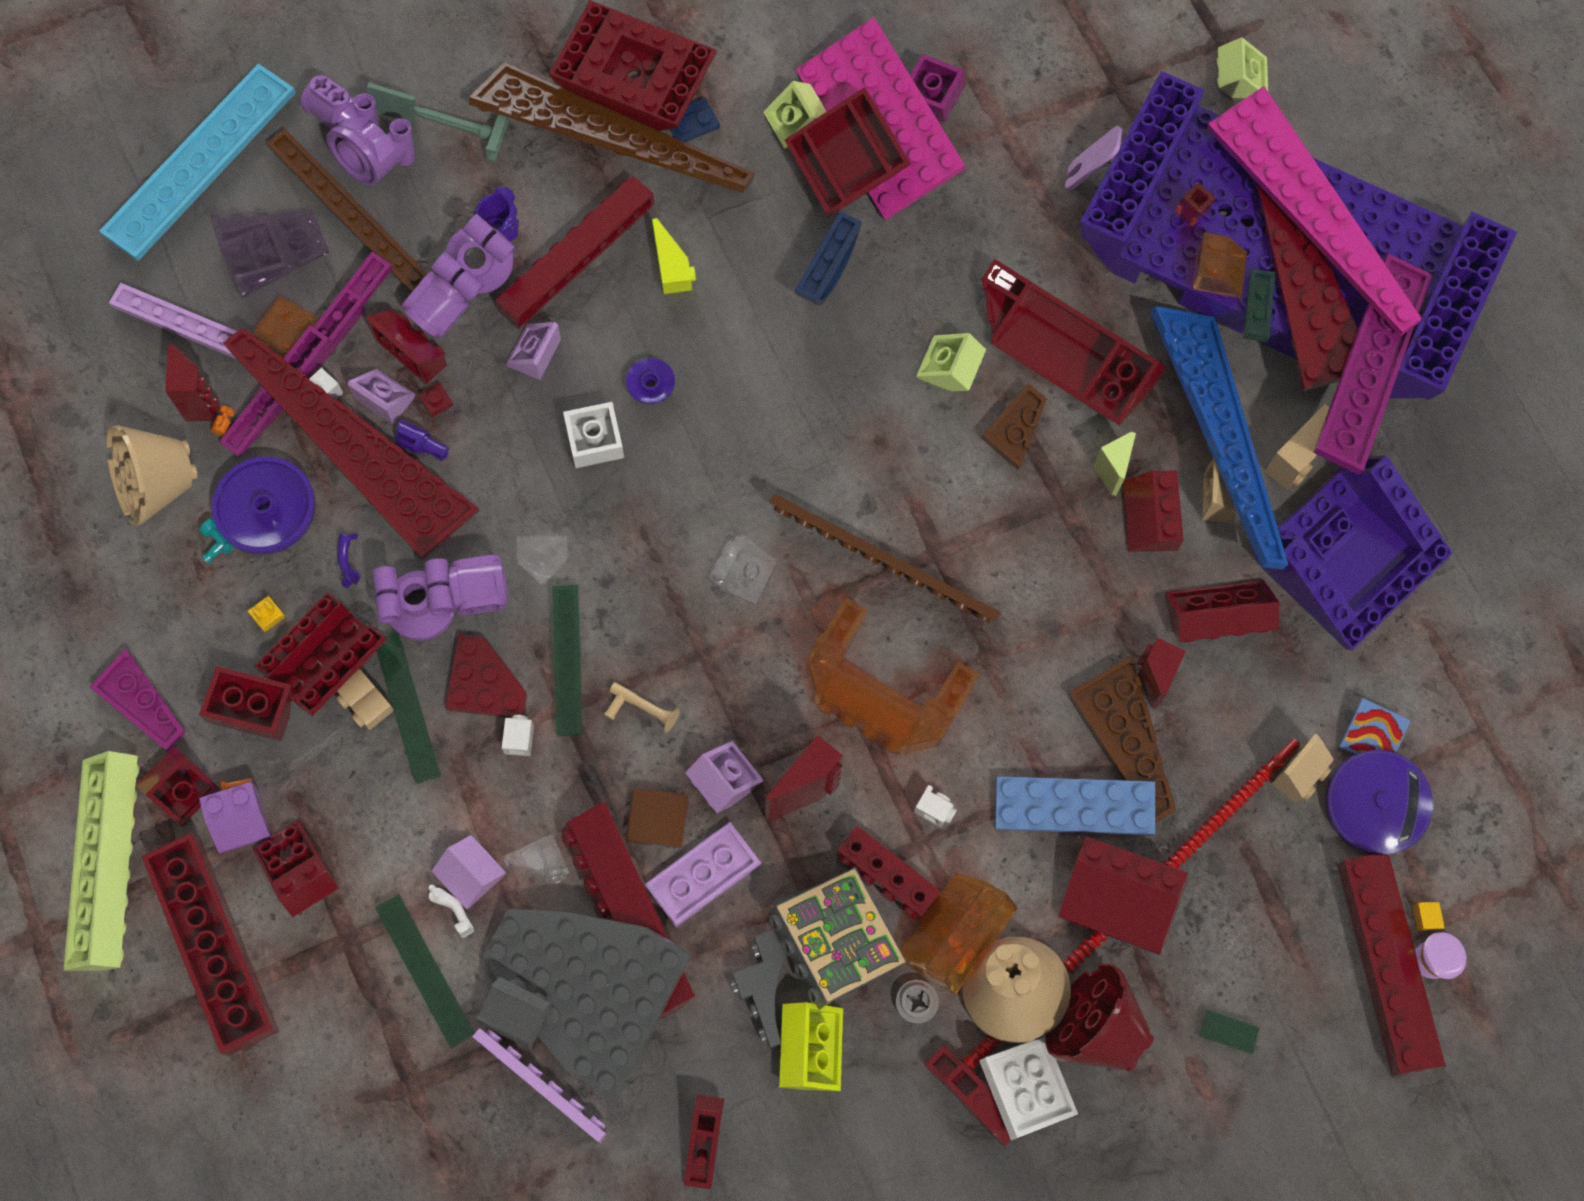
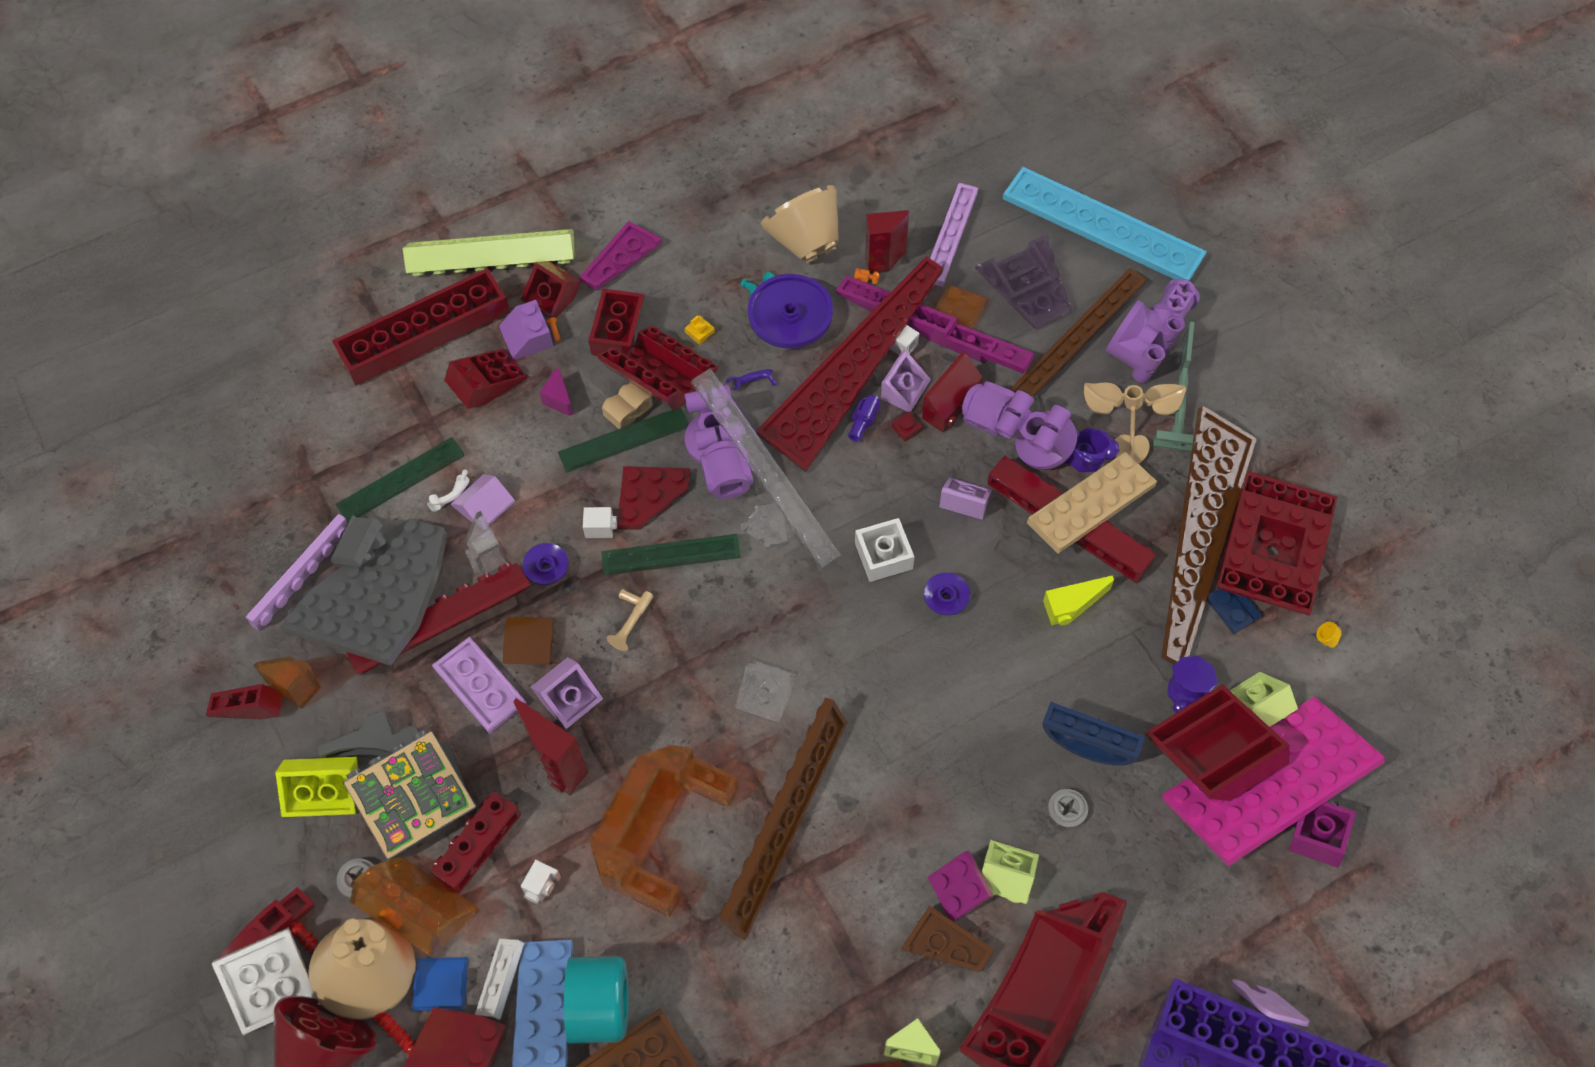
camera: 90 degrees right, 10 degrees down
none -> clear orange slope [253,656,321,709]
none -> blue piece [412,957,468,1011]
none -> white plate [475,939,524,1020]
none -> dark purple dish [522,543,569,585]
none -> magenta slope [540,368,573,416]
none -> teal piece [564,956,629,1044]
none -> clear plate [691,368,841,568]
none -> magenta plate [927,851,994,922]
none -> tan plate [1027,452,1157,554]
none -> light grey gear [1048,789,1088,828]
none -> tan plant [1084,383,1186,464]
none -> dark purple piece [1168,656,1218,713]
none -> yellow tile [1316,621,1341,648]

